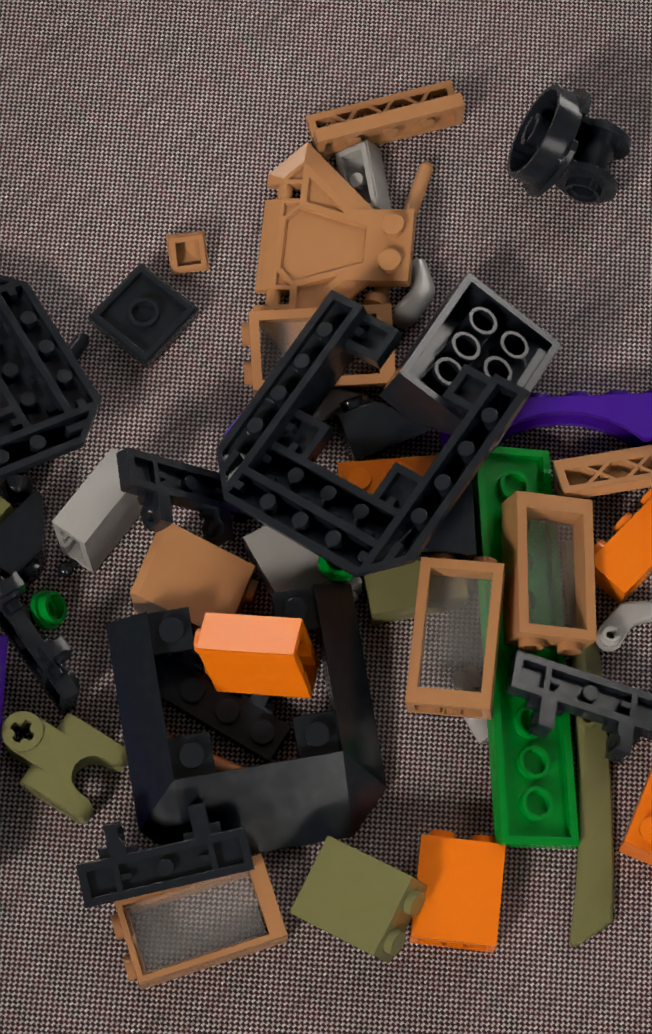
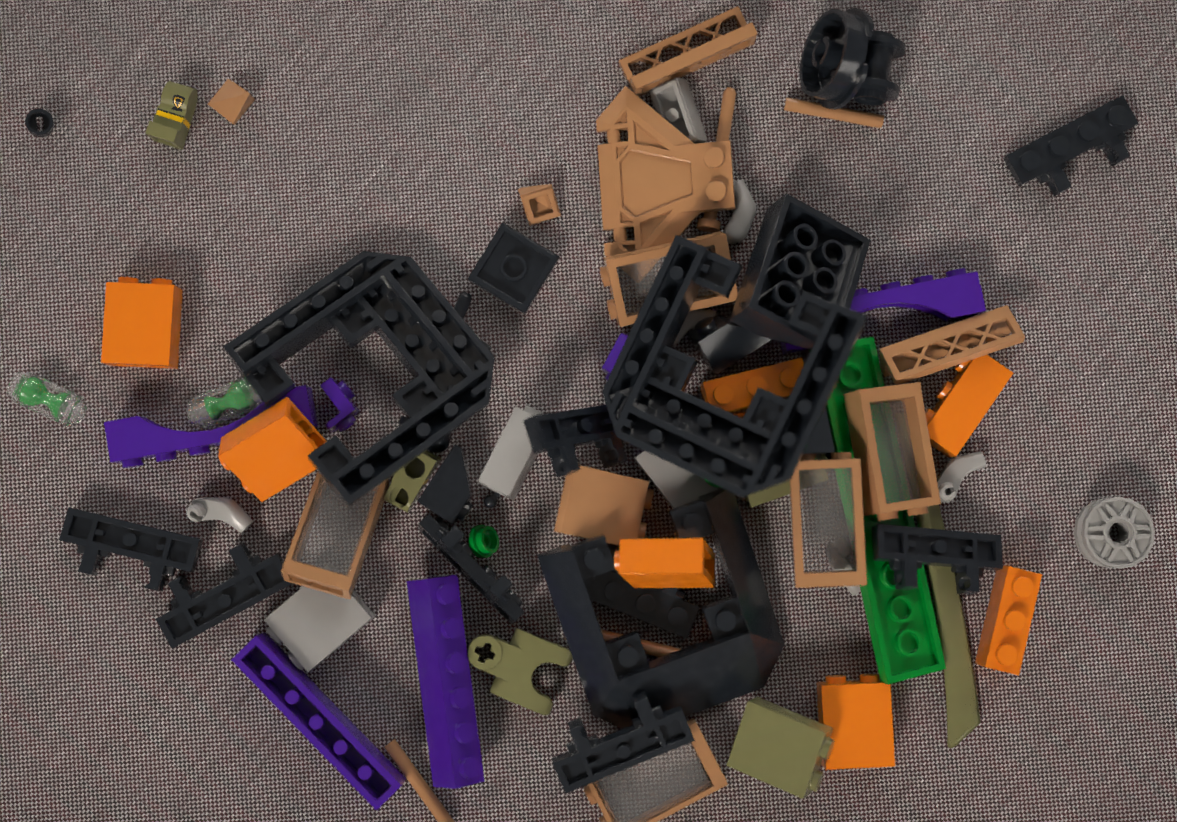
camera: 10 degrees left, 15 degrees up
none -> medium nougat bar [783,97,884,129]

